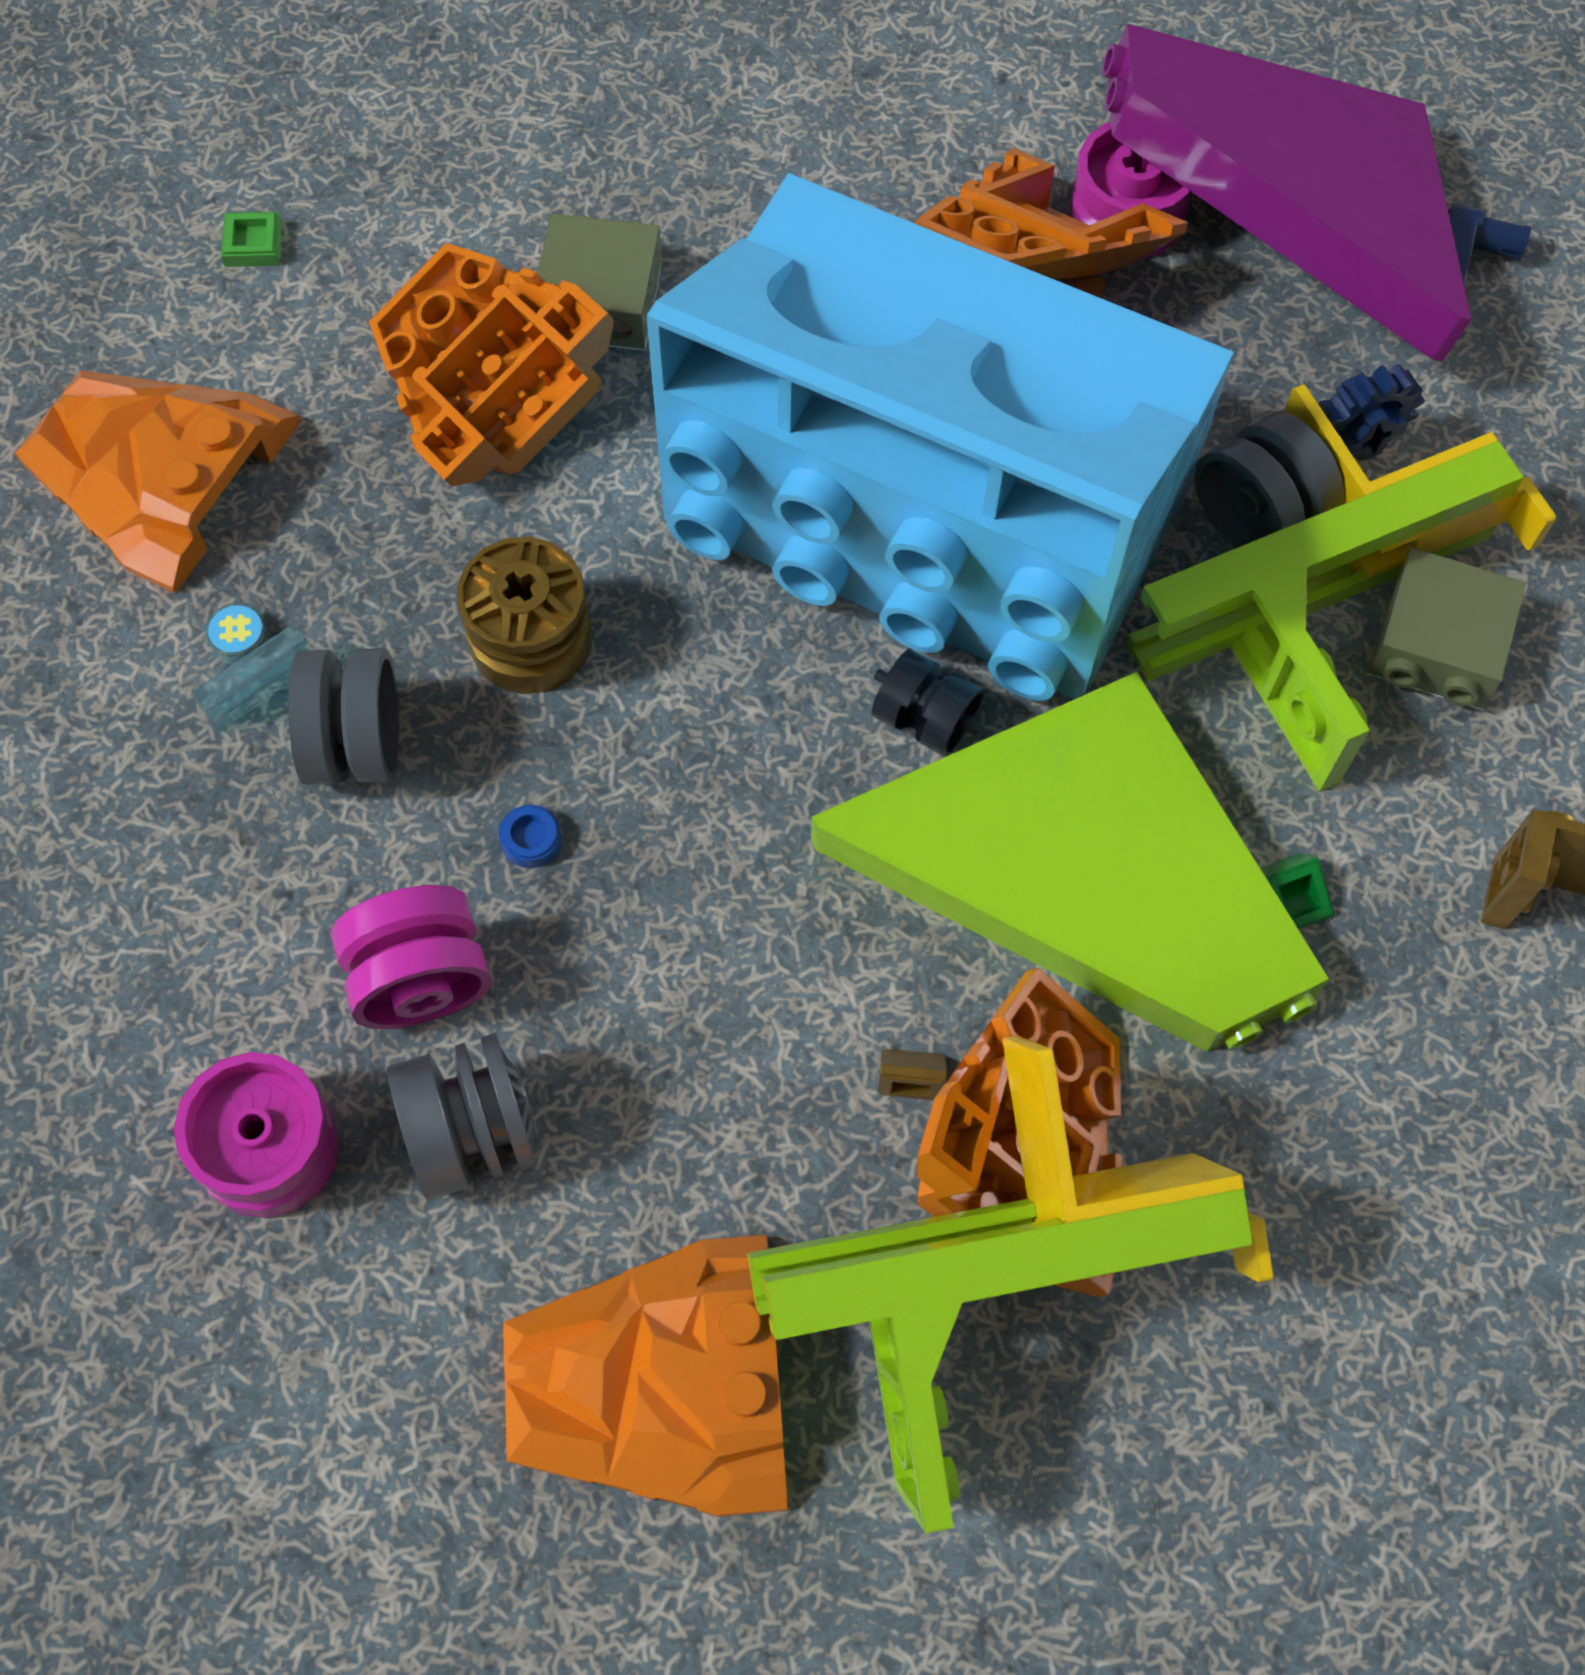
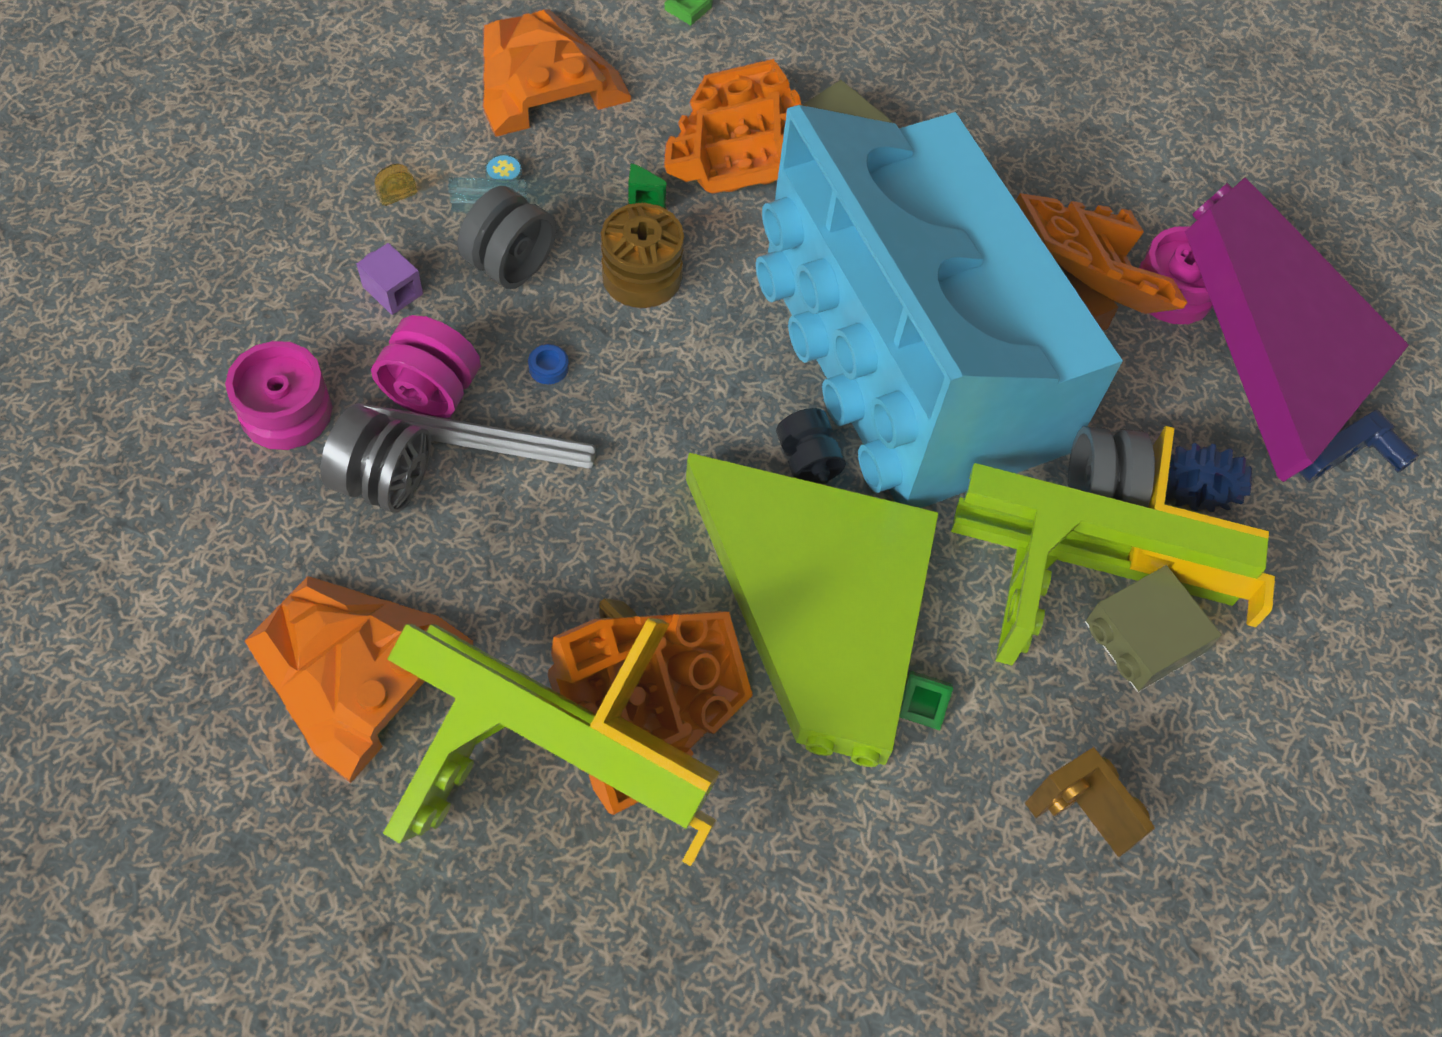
camera: 35 degrees right, 5 degrees down
none -> medium lavender brick [356,243,423,315]
none -> light grey axle [356,403,596,468]
none -> clear yellow tile [374,164,417,206]
none -> green slope [628,163,667,209]

